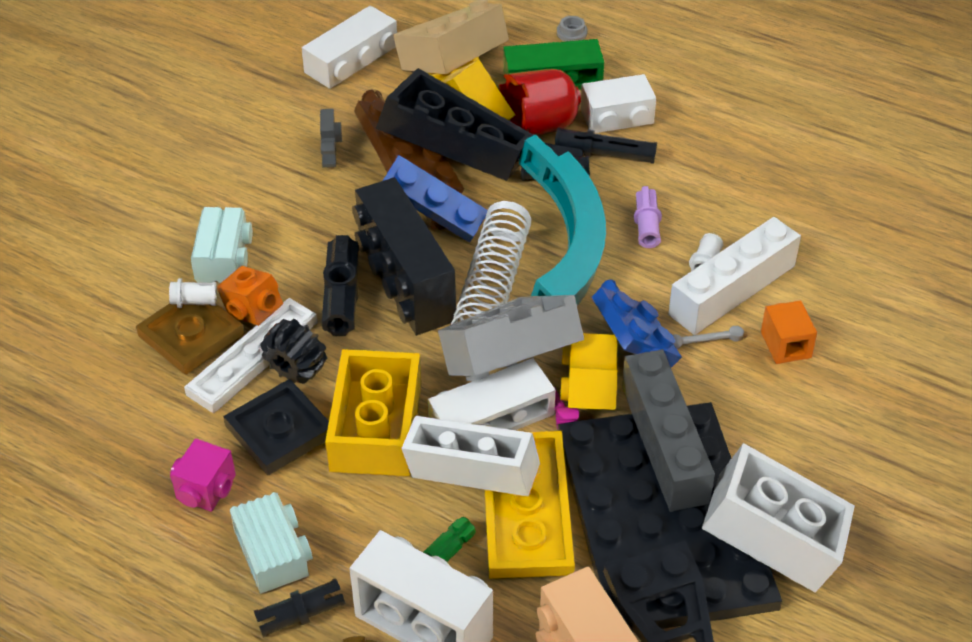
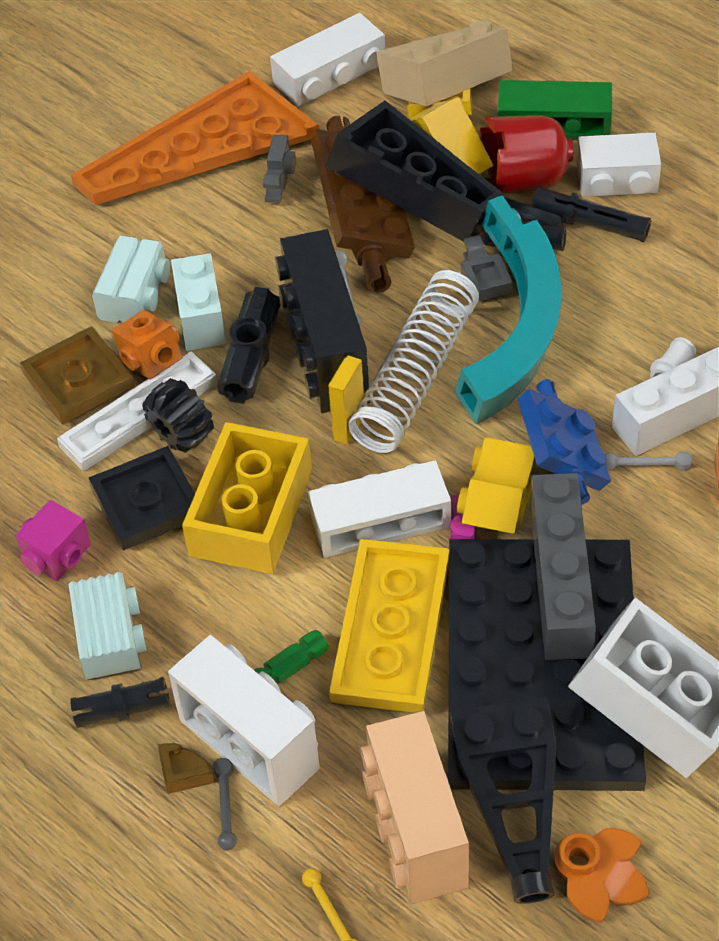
camera: 15 degrees right, 5 degrees up
white pin [169,278,217,308] -> none
plate [382,155,488,243] -> none
white brick [402,416,540,496] -> none
light grey wedge [438,295,584,381] -> none
light grey plate [557,16,588,41] -> none
lavender axle [634,186,662,248] -> none
none -> orange wing [71,71,319,205]
none -> light aqua brick [171,253,226,351]
none -> yellow tile [328,356,364,445]
none -> dark grey plate [461,235,512,301]

